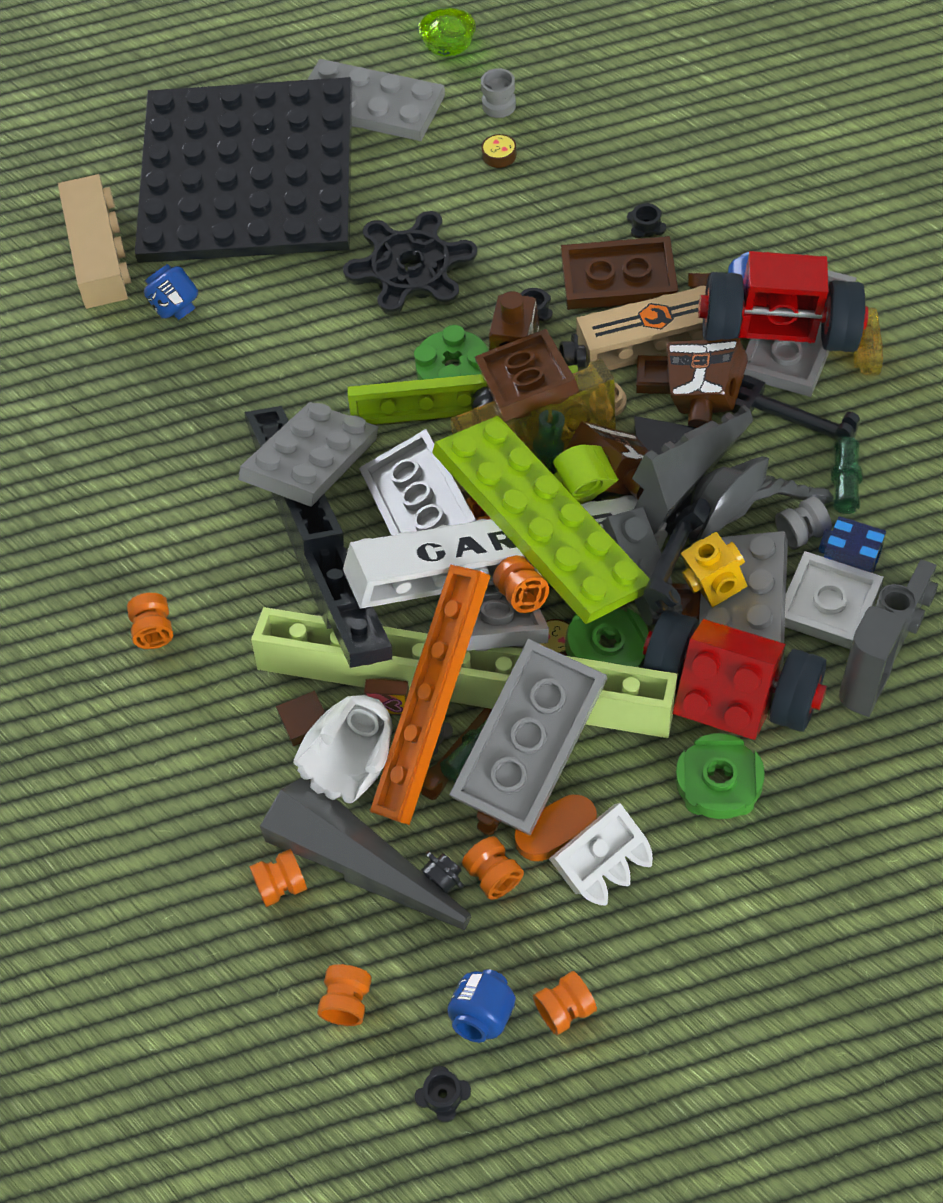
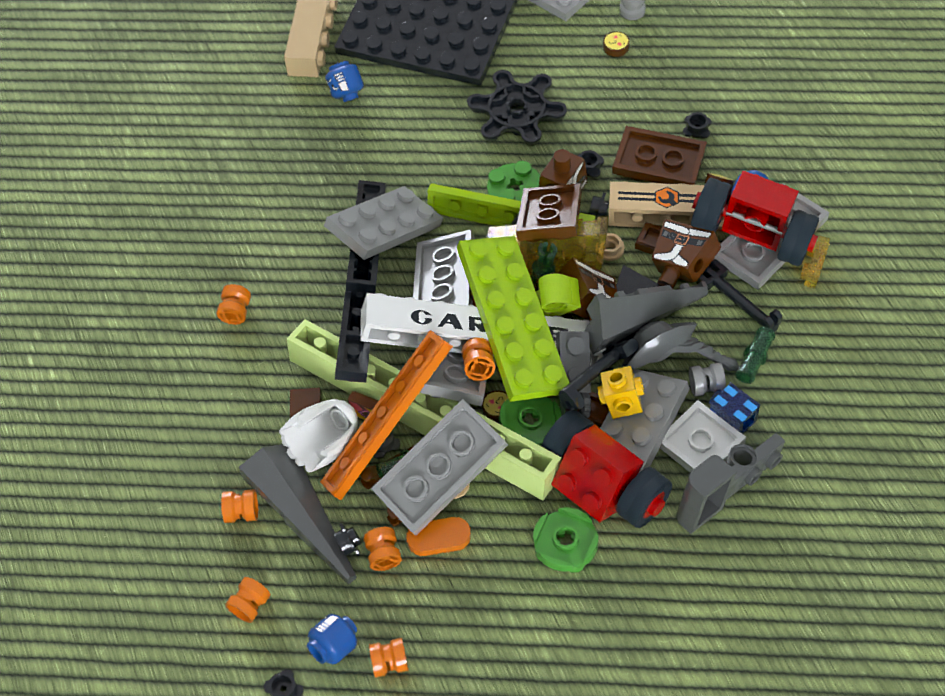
camera: 20 degrees right, 0 degrees up
white plate [549,803,653,906] -> none

